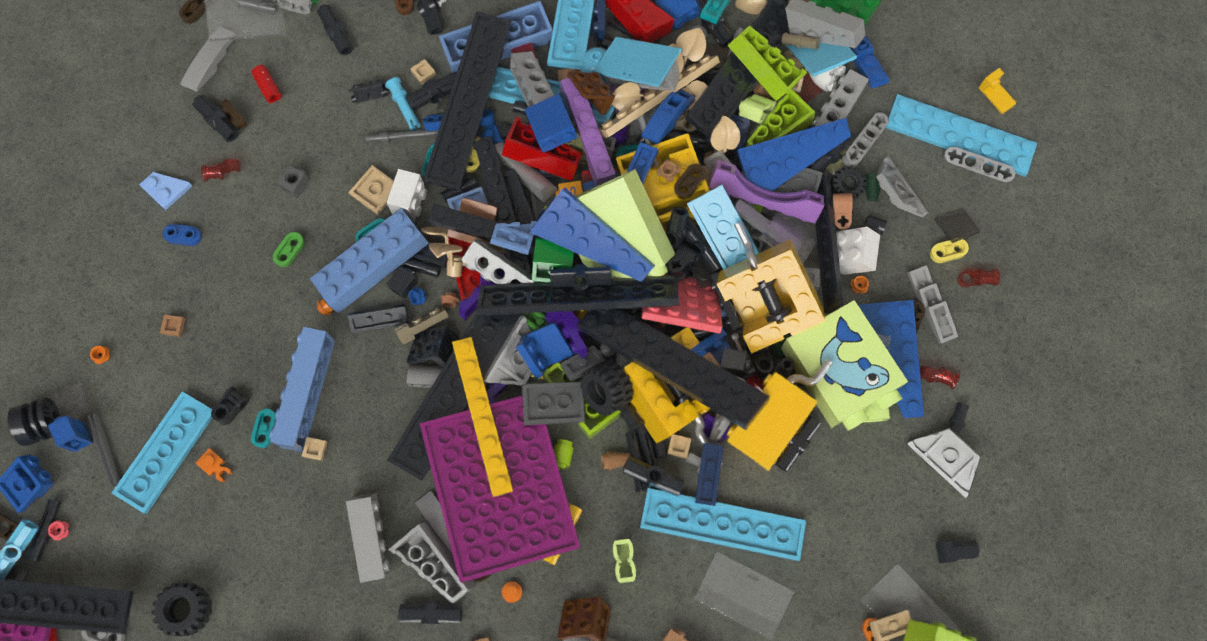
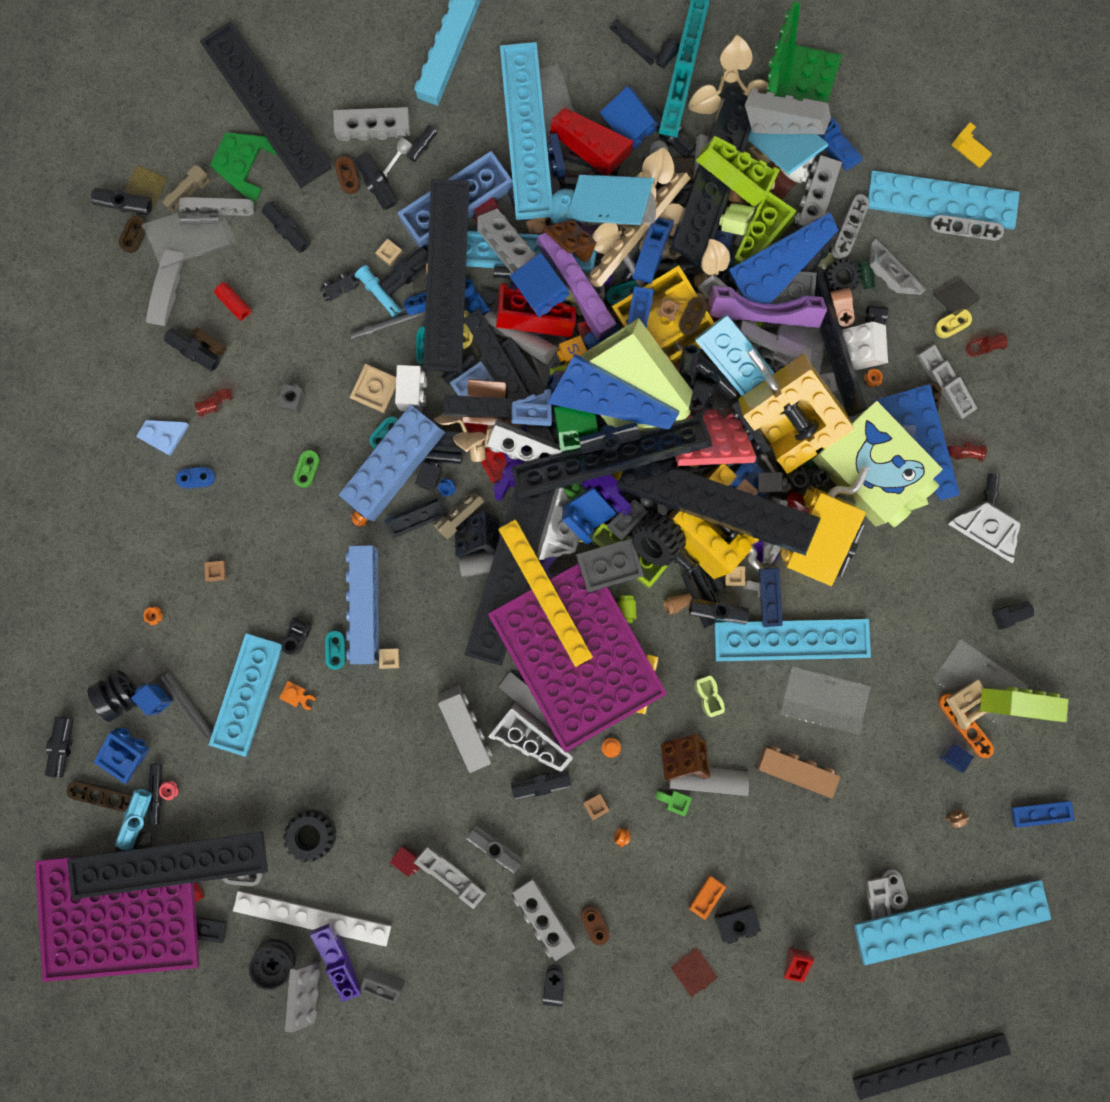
camera: 15 degrees left, 10 degrees up
nougat plate [440,292,459,308] -> none
dark tan pin [782,33,820,50] -> none

